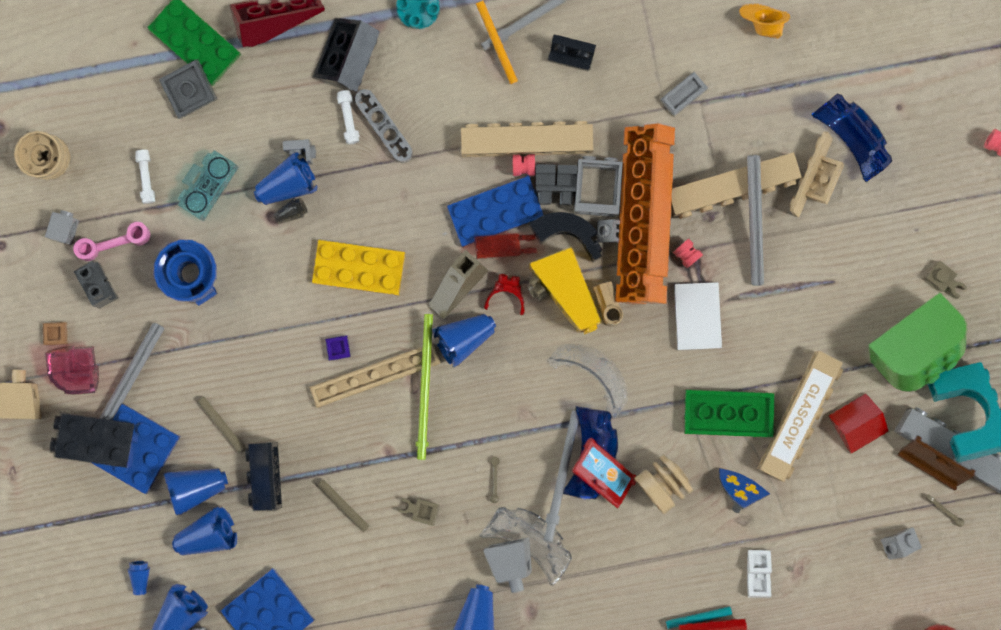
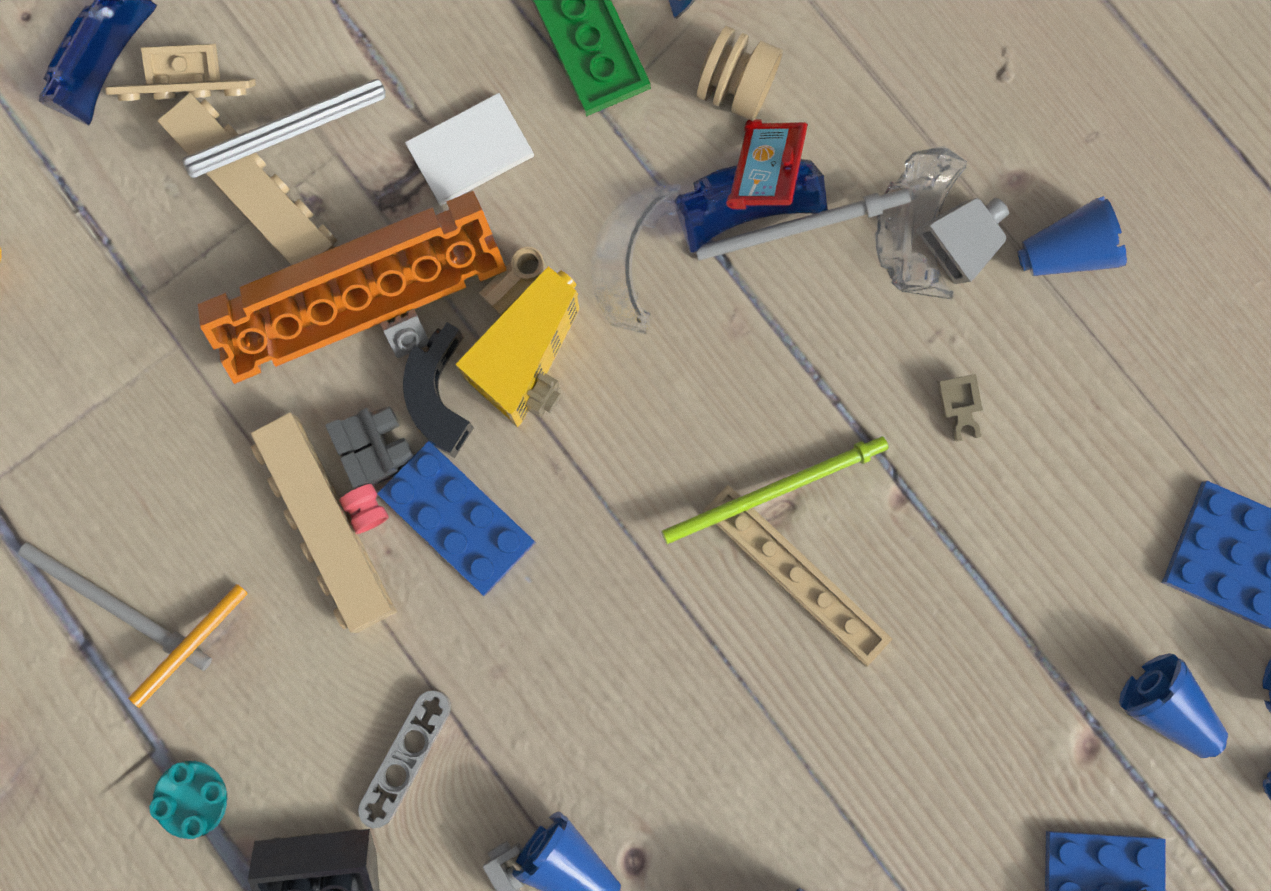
camera: 115 degrees left, 5 degrees down
blue cone [164,468,228,516] -> none
dark tan bar [198,397,245,453] -> none
black slope [245,442,282,511] -> none
clear smoke cone [273,197,308,224] -> none
yellow plate [312,240,405,296] -> none
dark tan bar [317,479,369,532] -> none
dark purple tile [325,335,351,361] -> none
white bar [337,90,360,144] -> none
dark tan slope [429,250,488,319] -> none
blue cone [432,314,496,368] -> none
clear red hinge [474,234,537,259] -> none
red helmet [484,274,525,316] -> none
dark tan hinge [490,457,500,503] -> none
black bracket [548,34,596,71] -> none
light grey window [574,156,622,217] -> none
light grey tile [660,72,708,116] -> none
coral wheel [672,239,703,269] -> none

